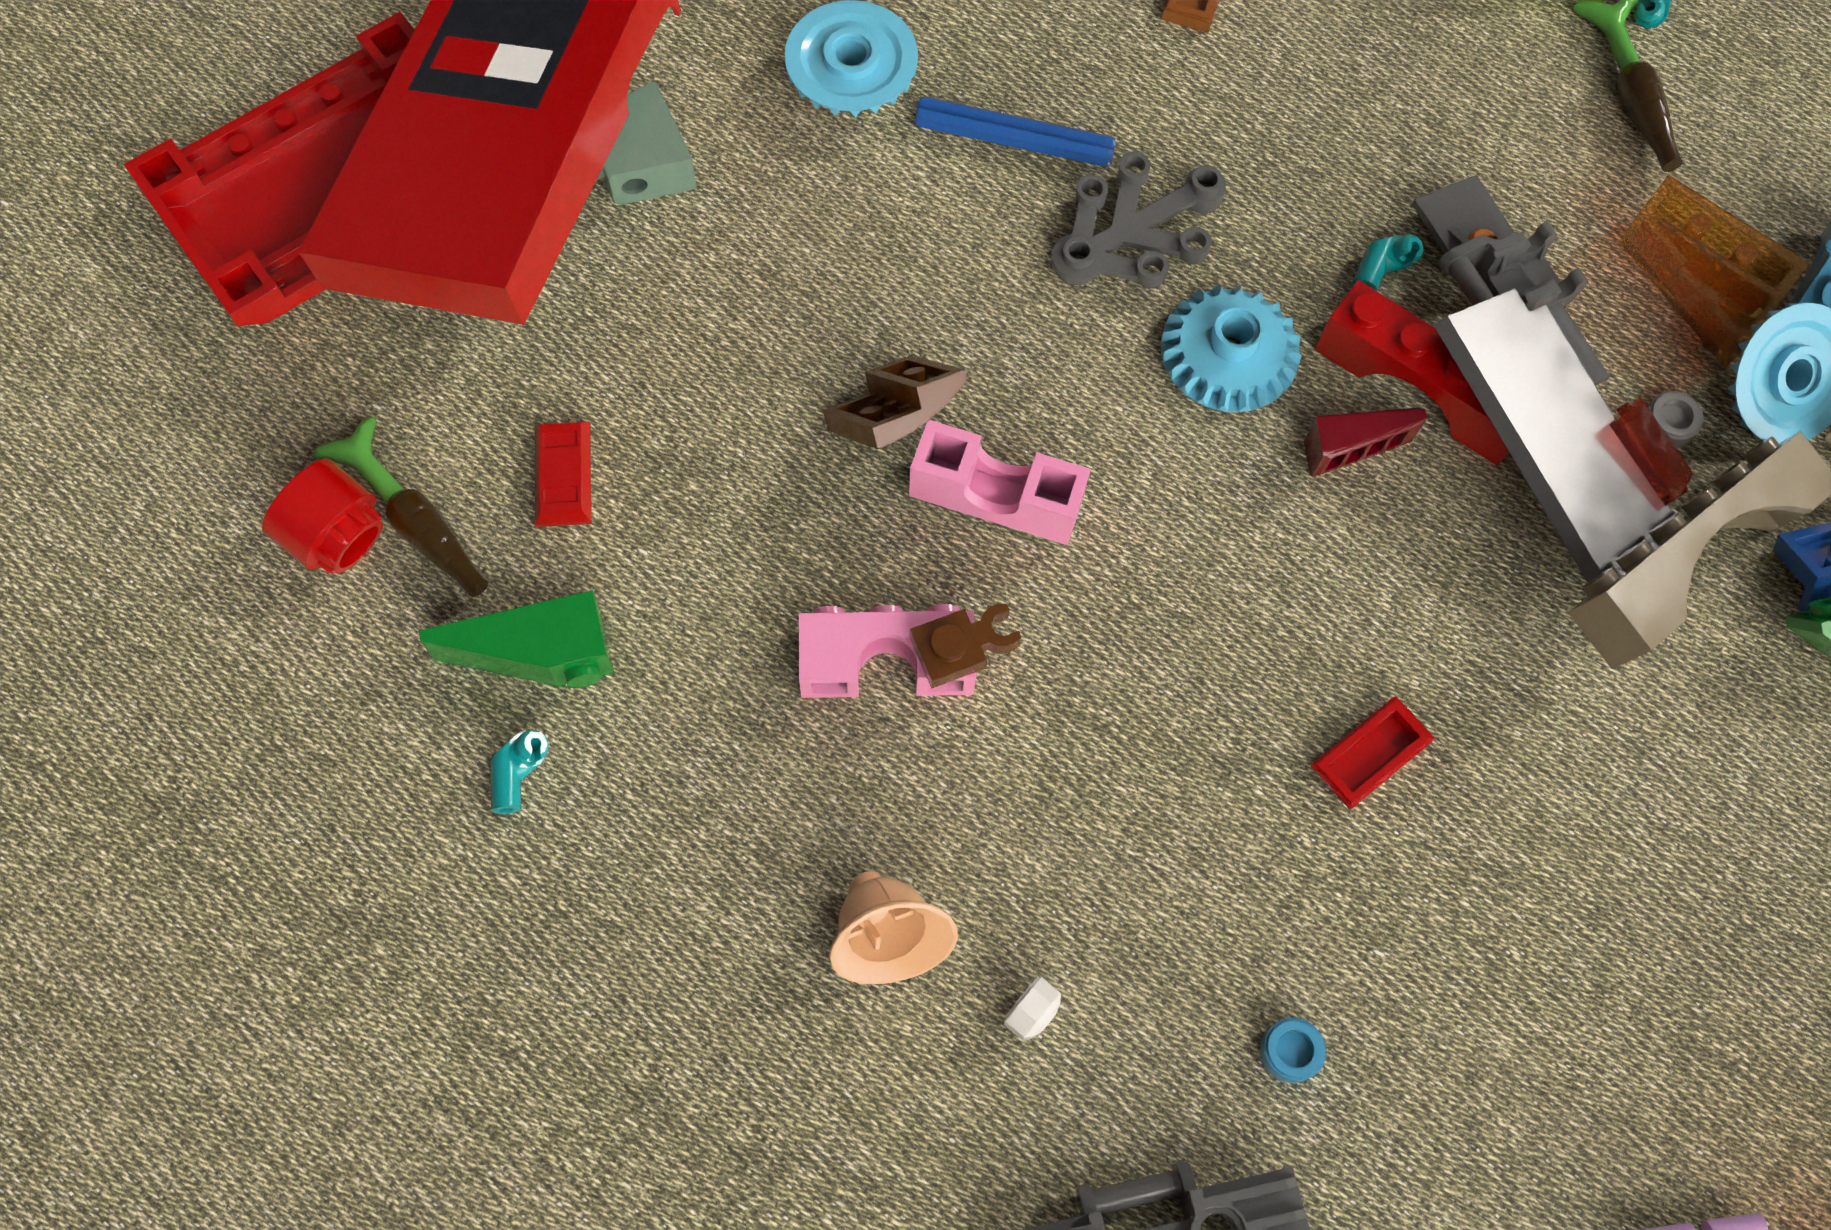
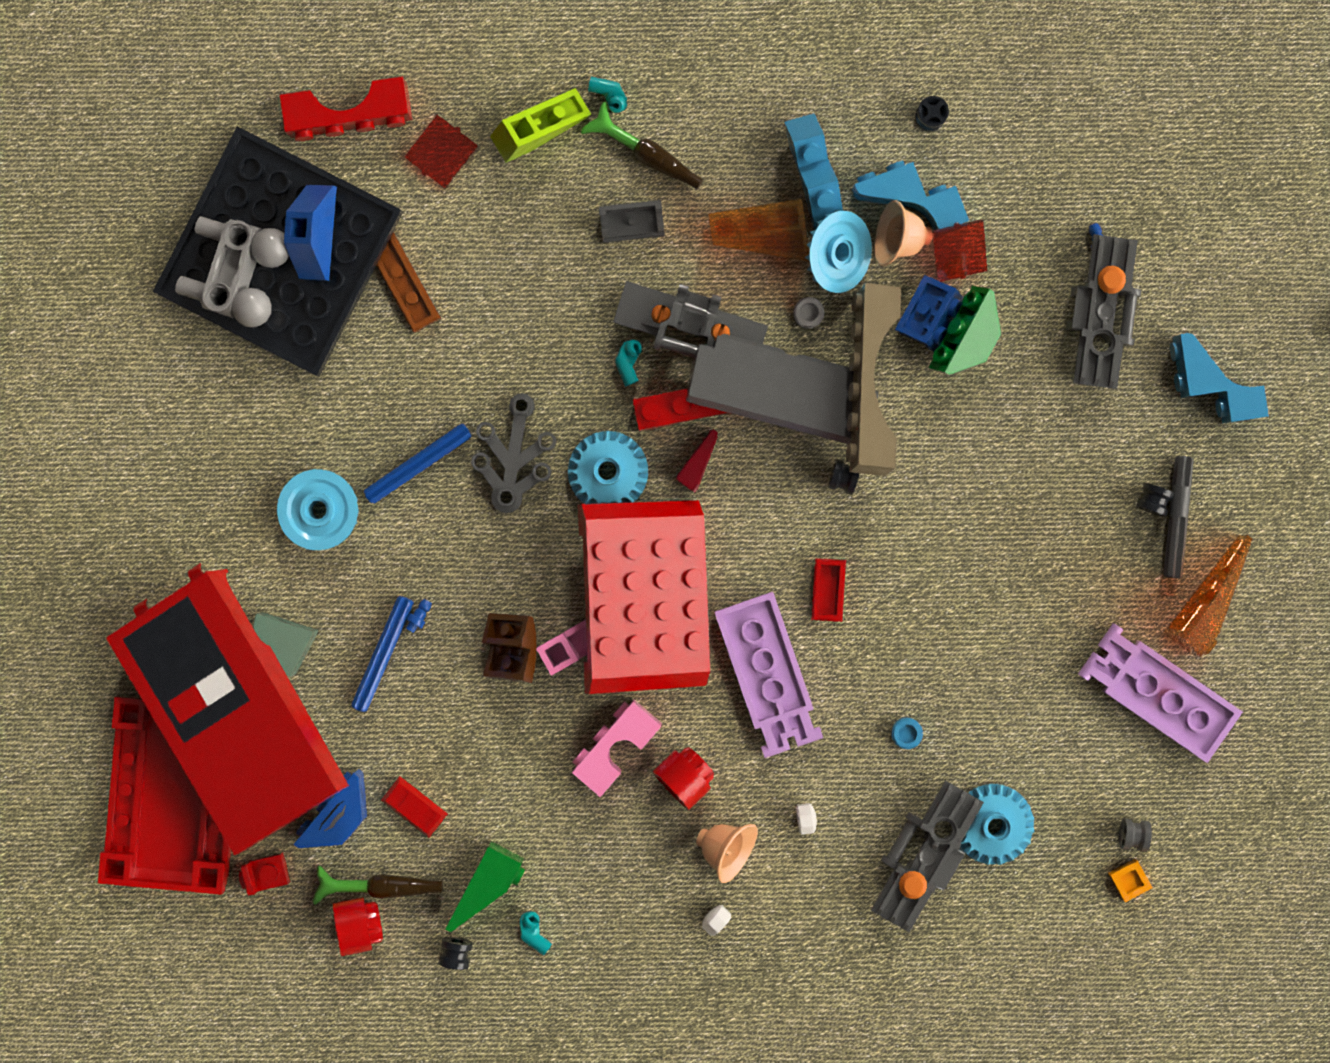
camera: 45 degrees left, 20 degrees up
reddish brown plate [910,604,1022,689] -> none
clear red piece [1609,396,1695,506] -> none
none -> red bracket [239,852,291,896]
none -> blue slope [293,769,367,848]
none -> blue axle [351,596,414,712]
none -> blue piece [406,599,432,633]
none -> black wheel [438,937,473,970]
none -> slope [577,500,710,694]
none -> dark grey hinge [599,200,665,243]
none -> red piece [652,747,714,811]
none -> white tile [702,905,731,936]
none -> lavender hinge [714,591,823,758]
none -> black wheel [828,459,860,495]

